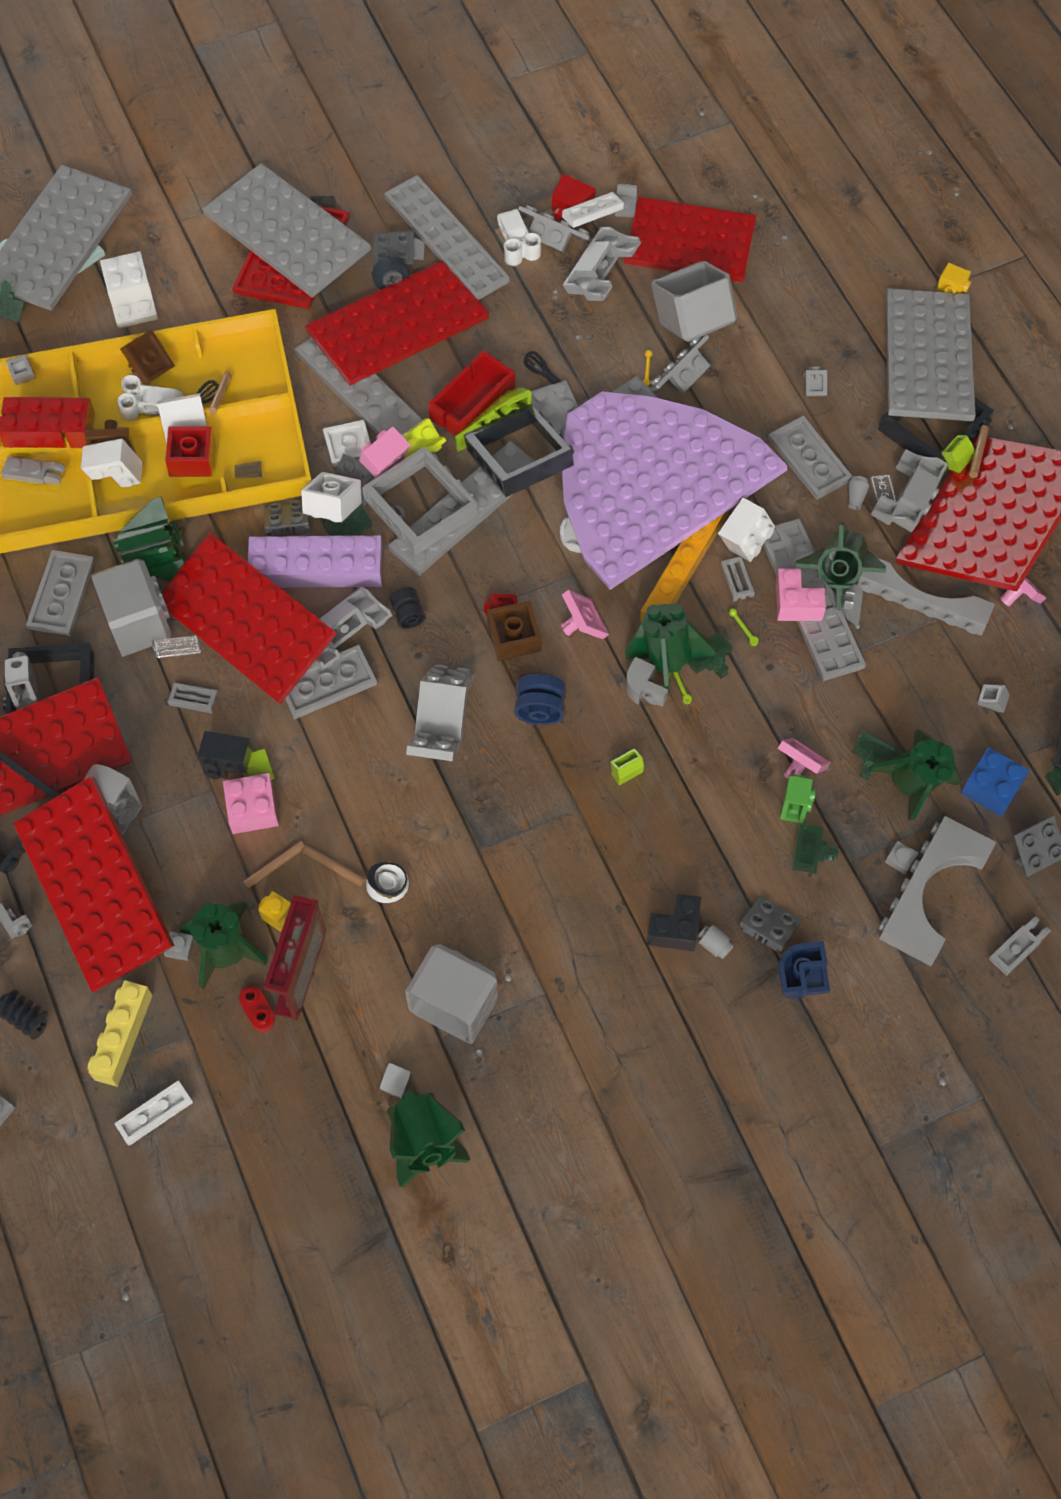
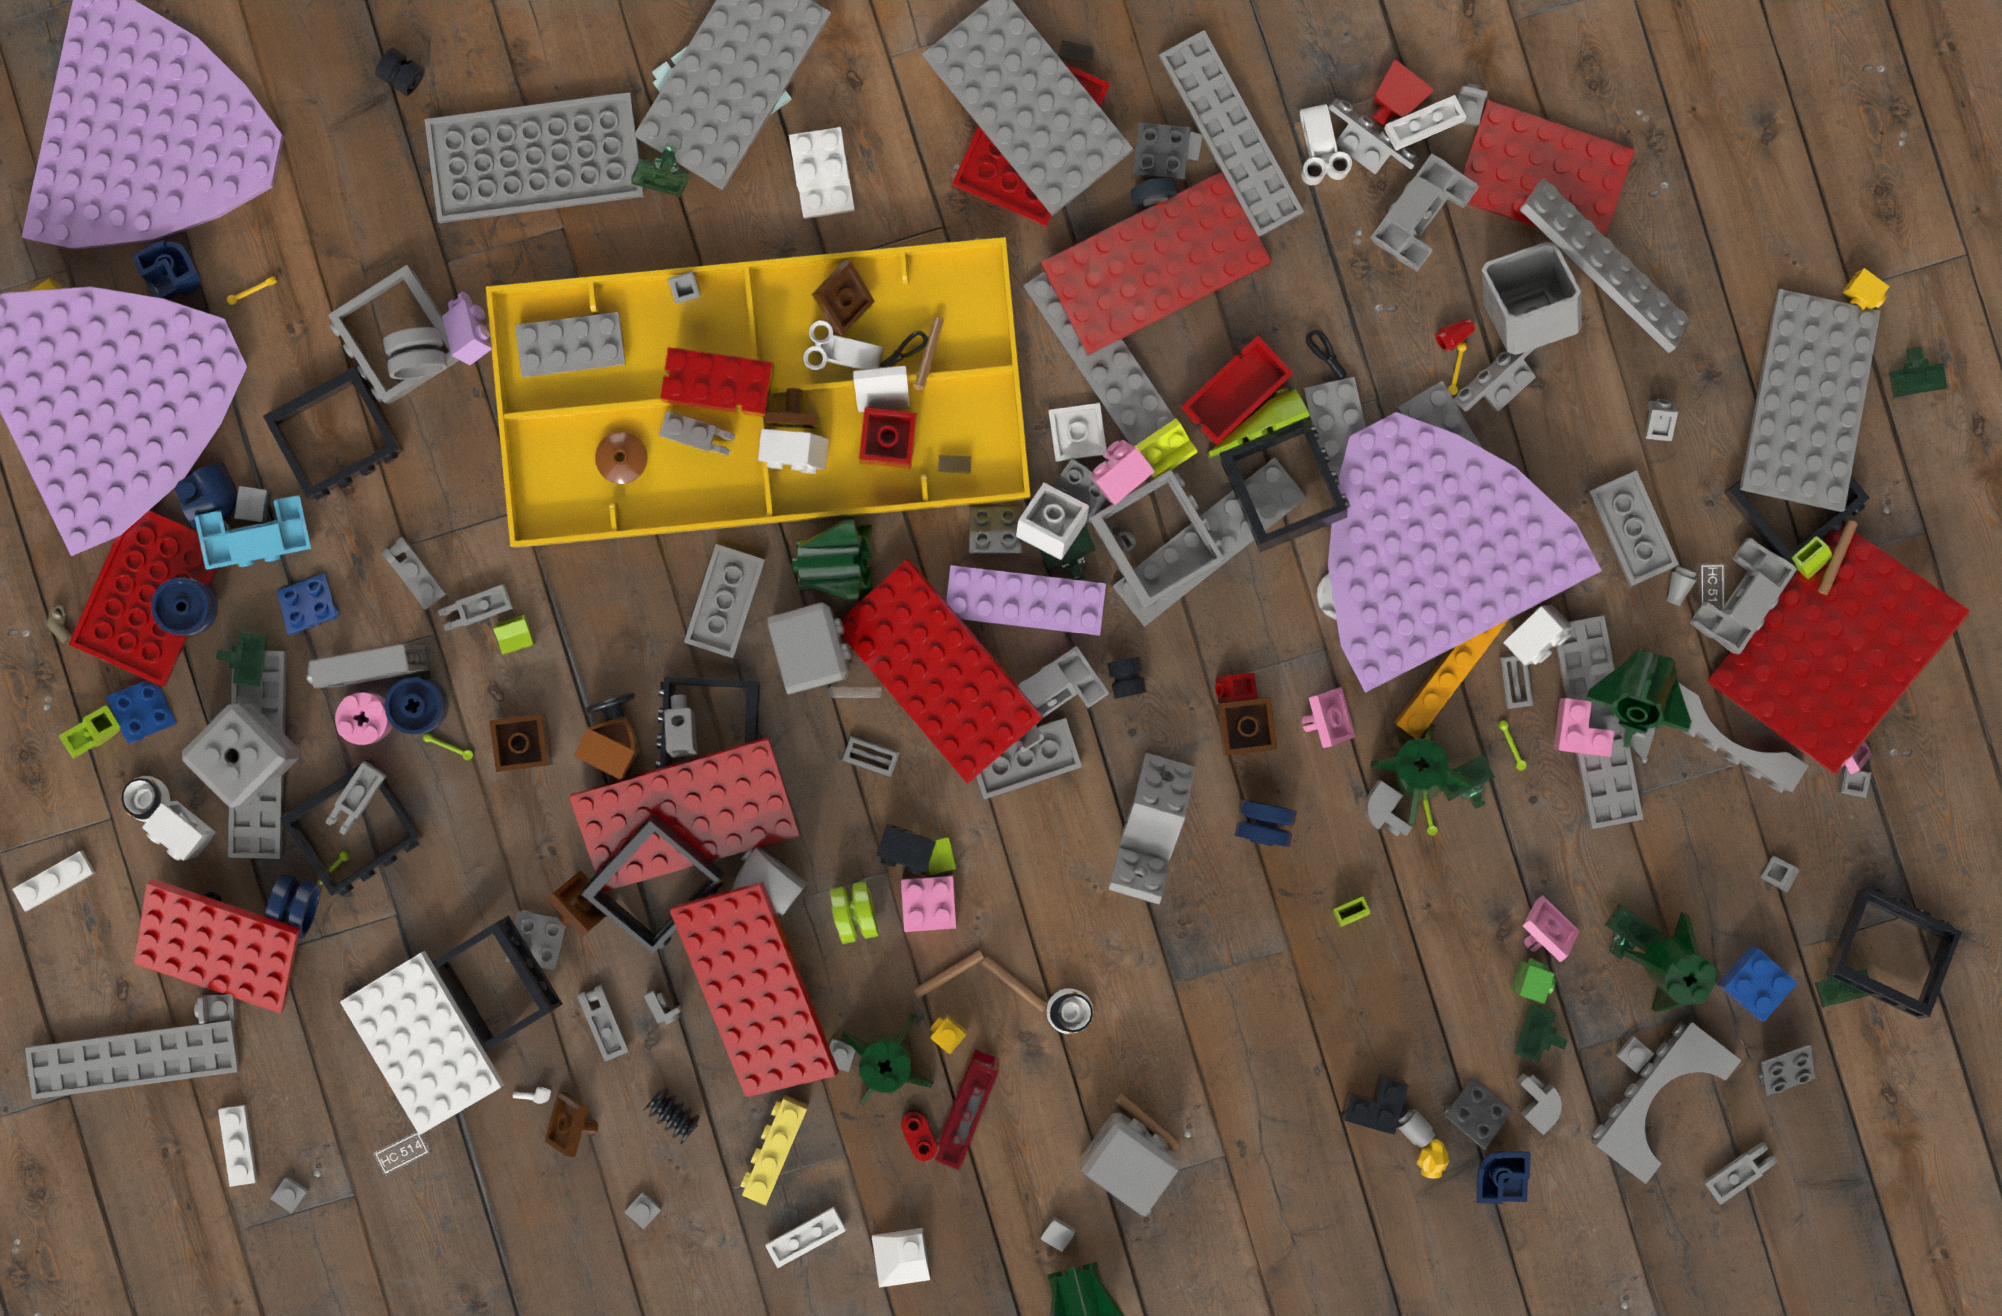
camera: 10 degrees right, 25 degrees up
none -> lime wheel [830,881,879,944]
none -> white slope [872,1228,930,1287]
none -> yellow rock [1417,1139,1449,1179]
none -> red cone [1435,318,1475,352]
none -> light grey brick [1516,1073,1562,1135]
none -> light grey plate [1520,178,1691,353]
none -> light grey tile [1838,767,1871,798]
none -> clear green hinge [1889,347,1947,398]

